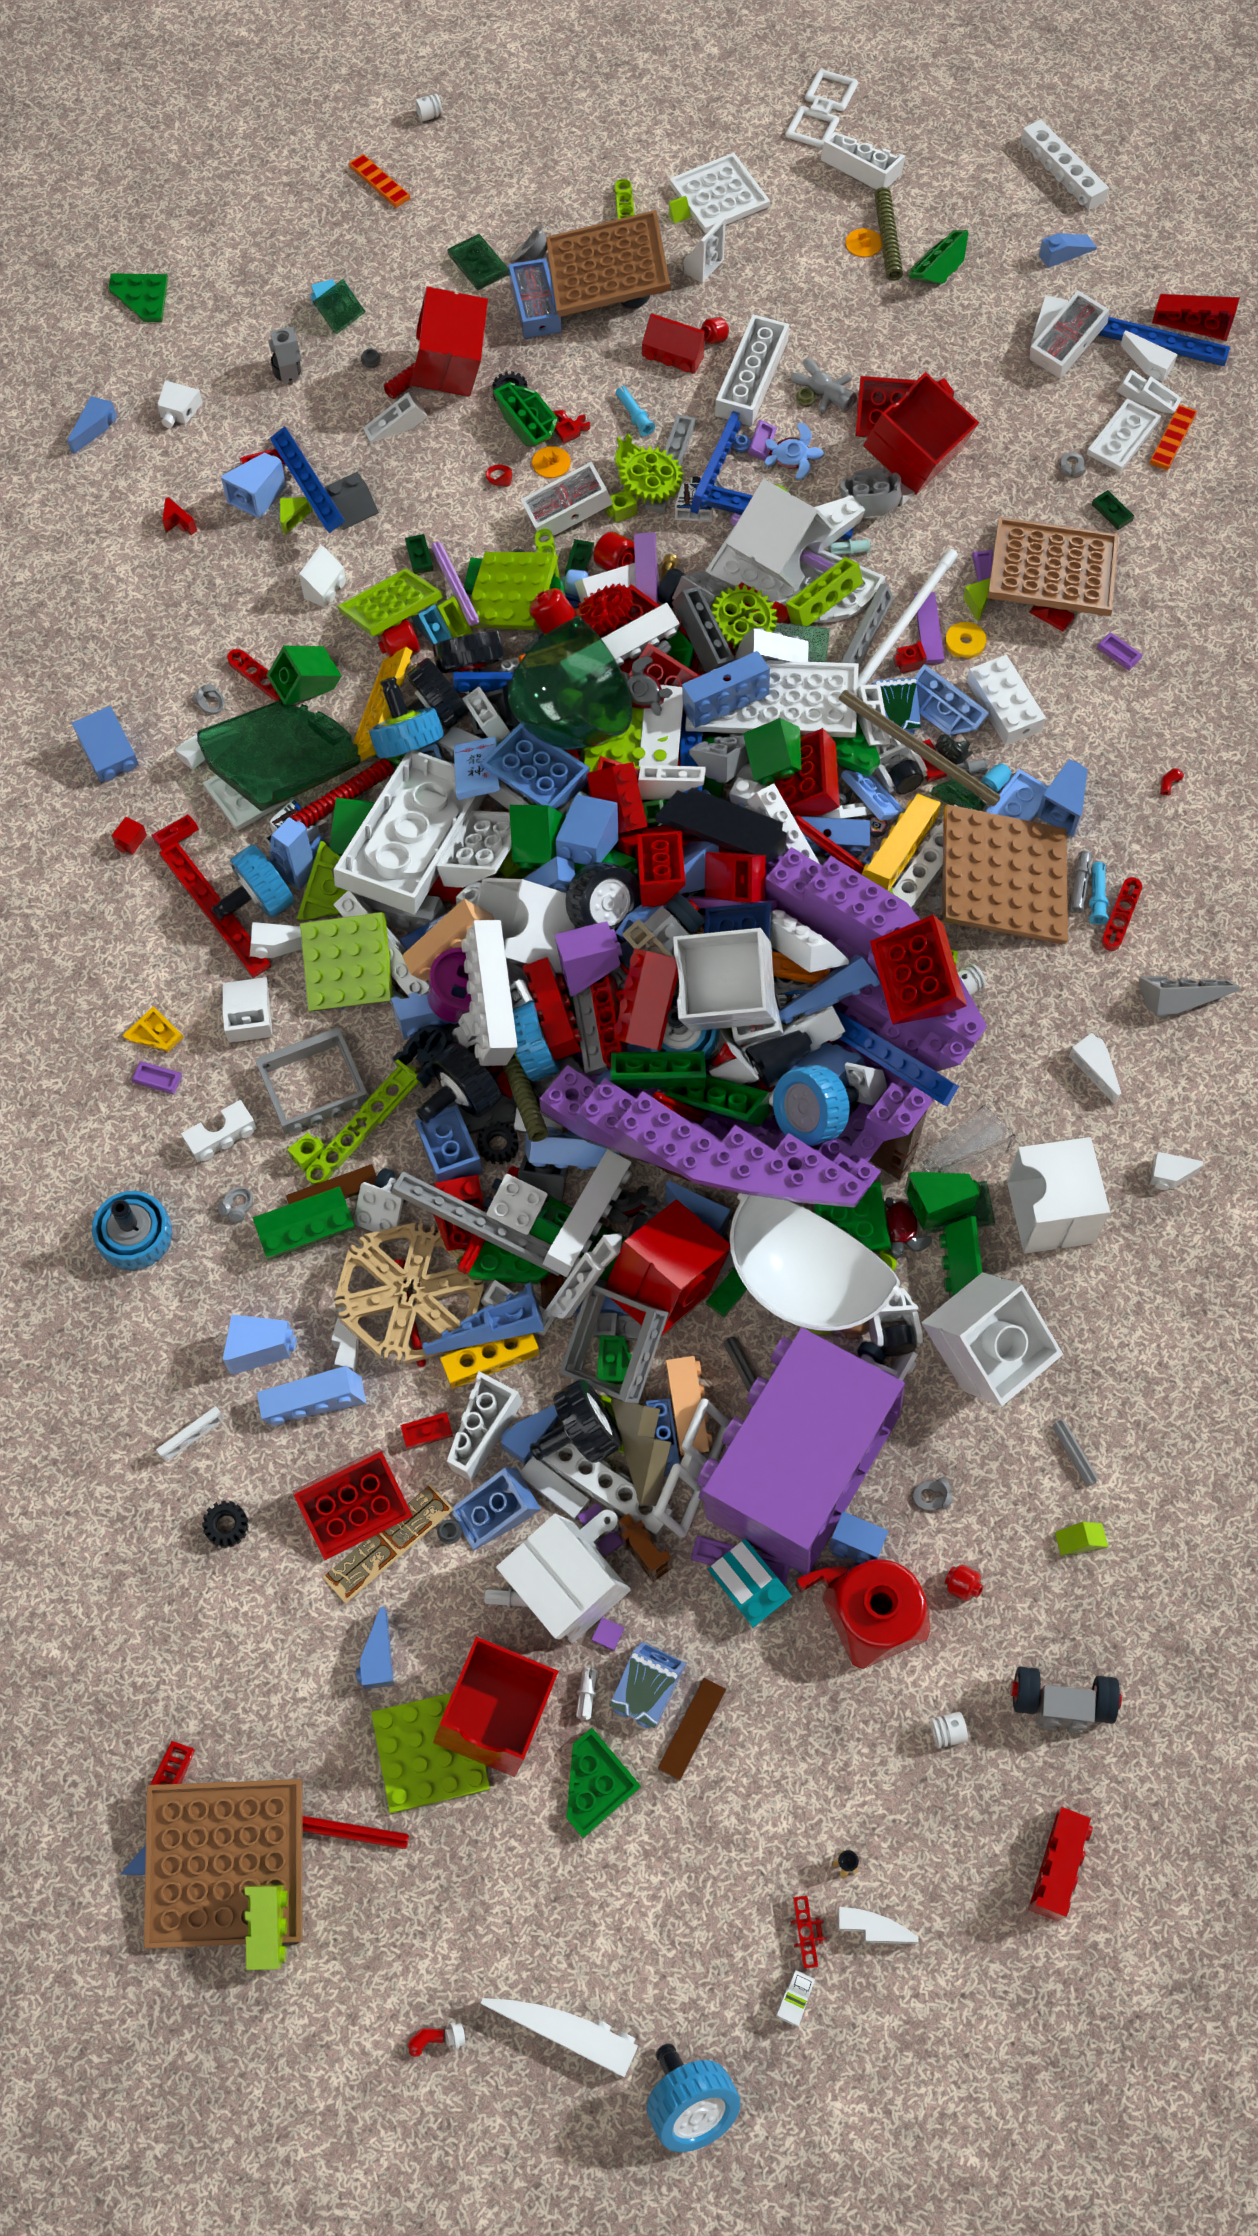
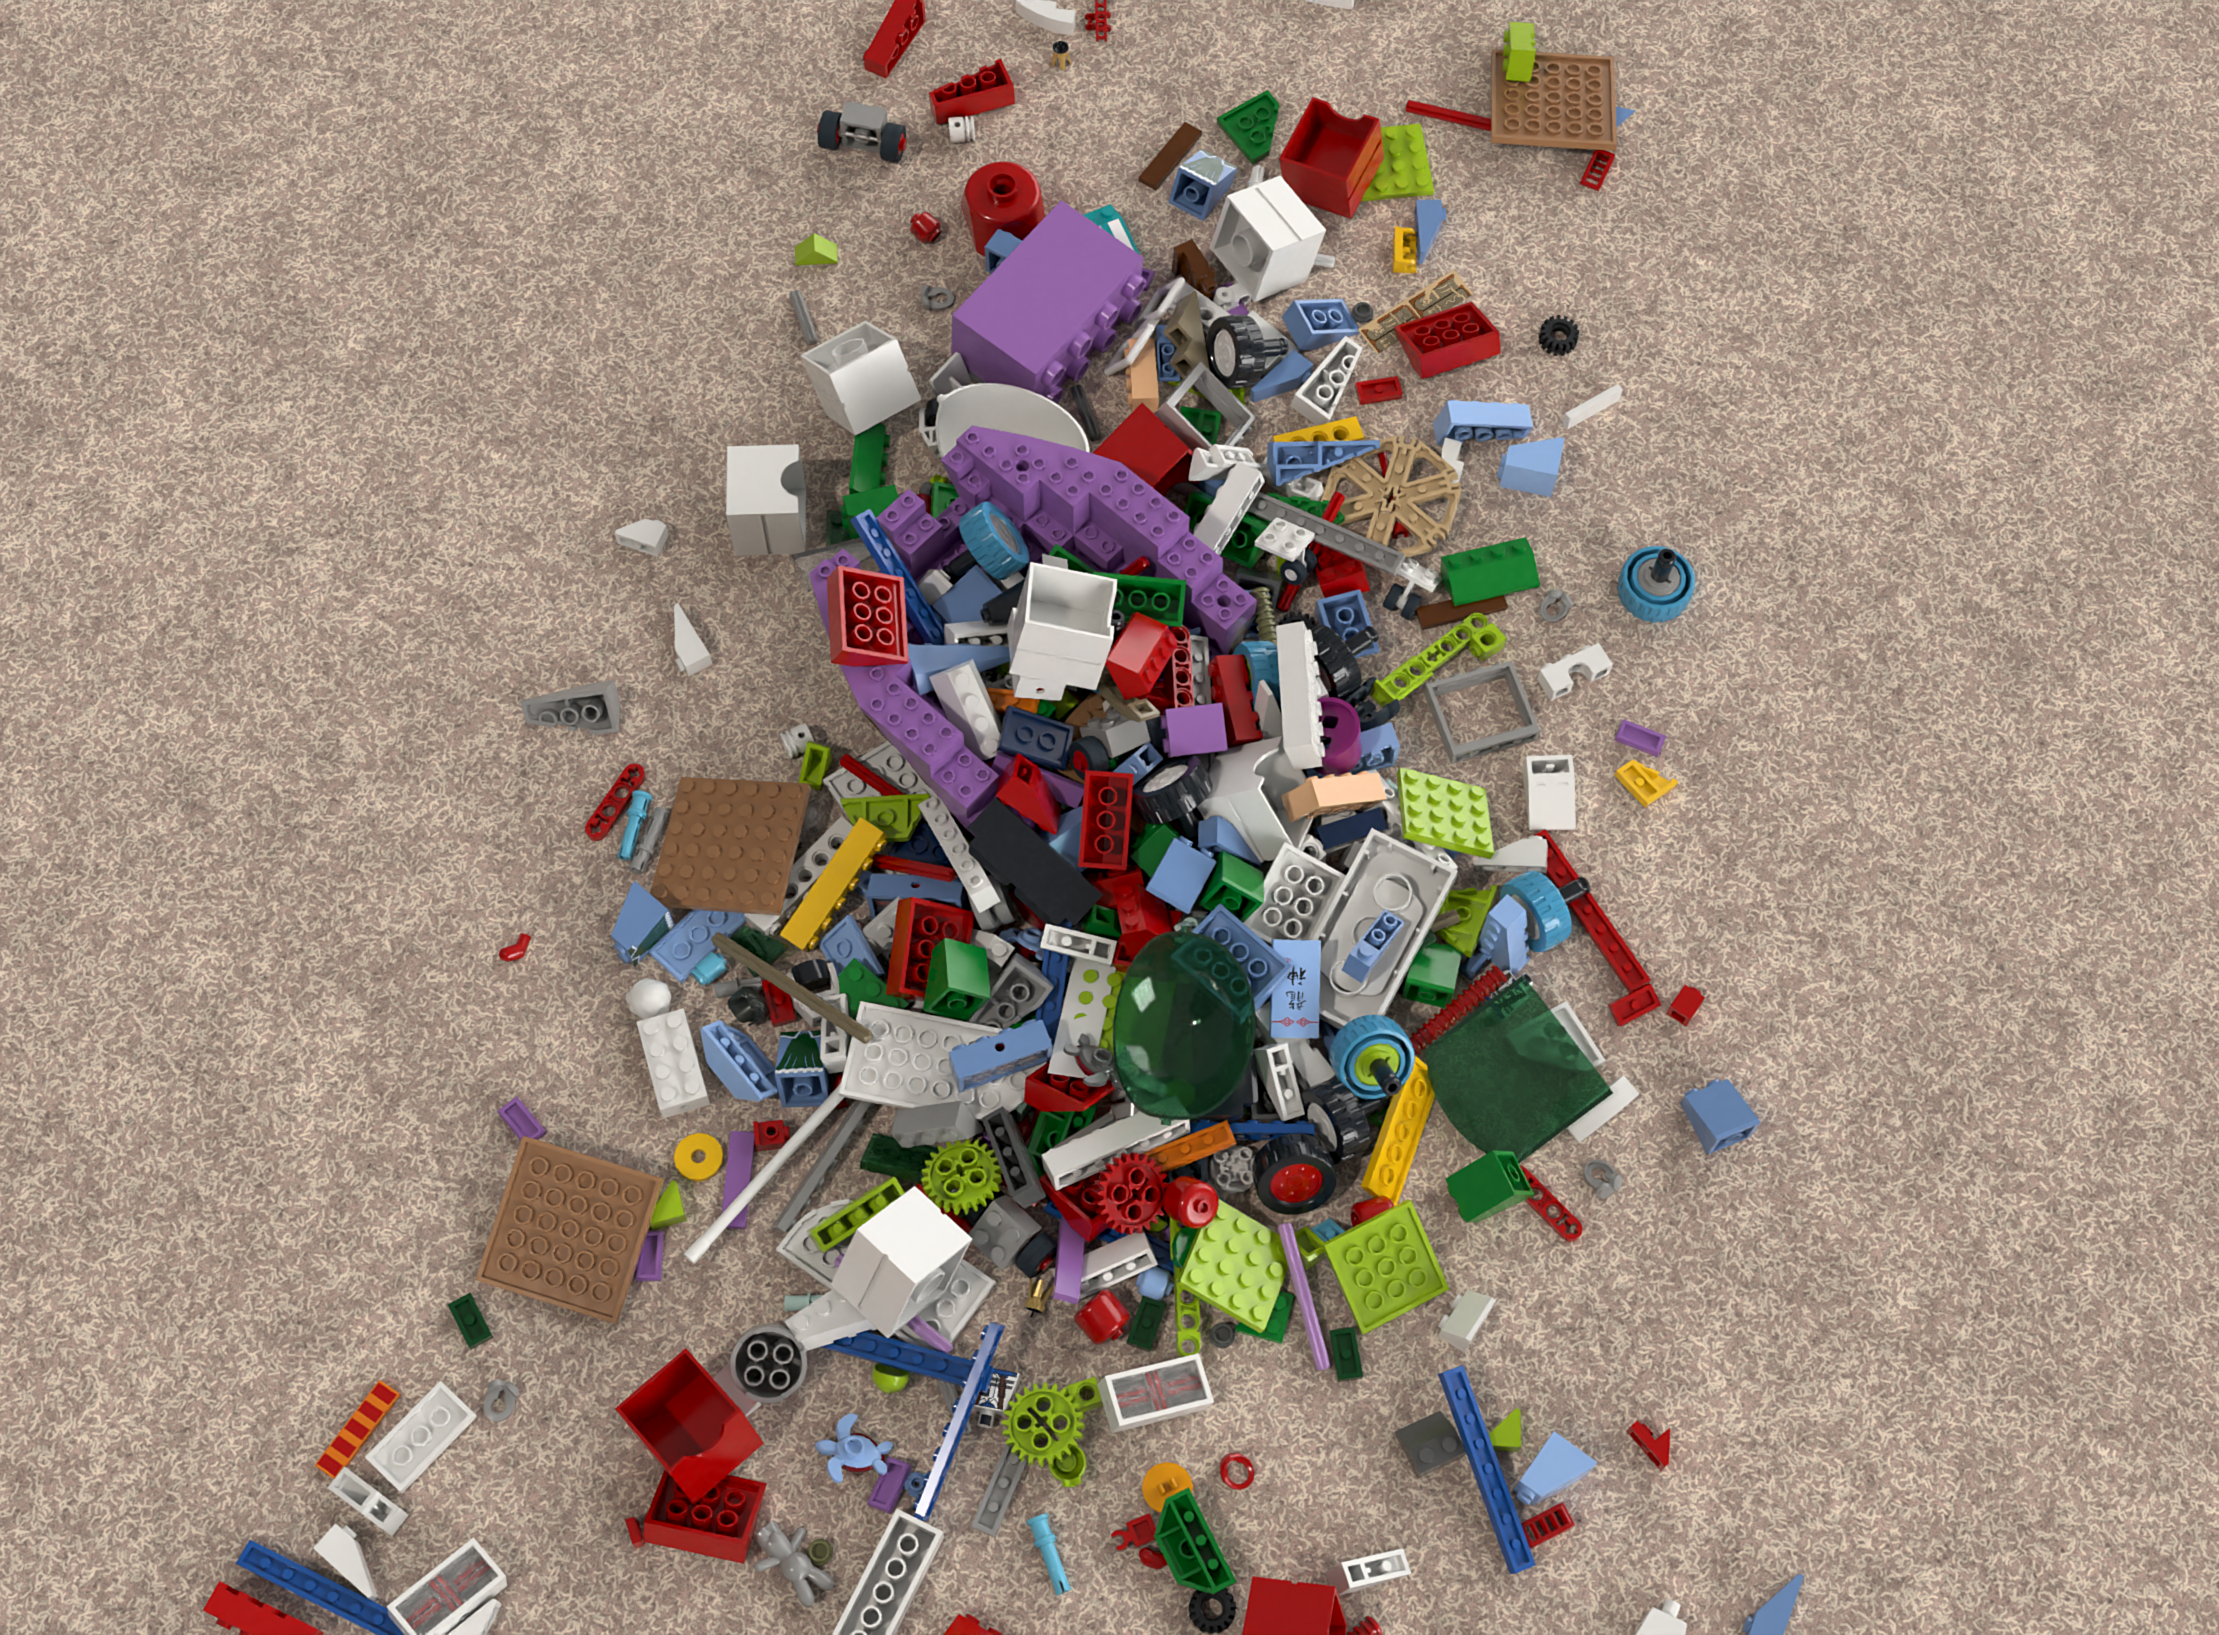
camera: 175 degrees left, 0 degrees up
none -> white hair [625,978,671,1020]
none -> red wedge [929,58,1015,125]
none -> medium blue slope [1342,909,1405,983]
none -> yellow hinge [1393,226,1416,273]

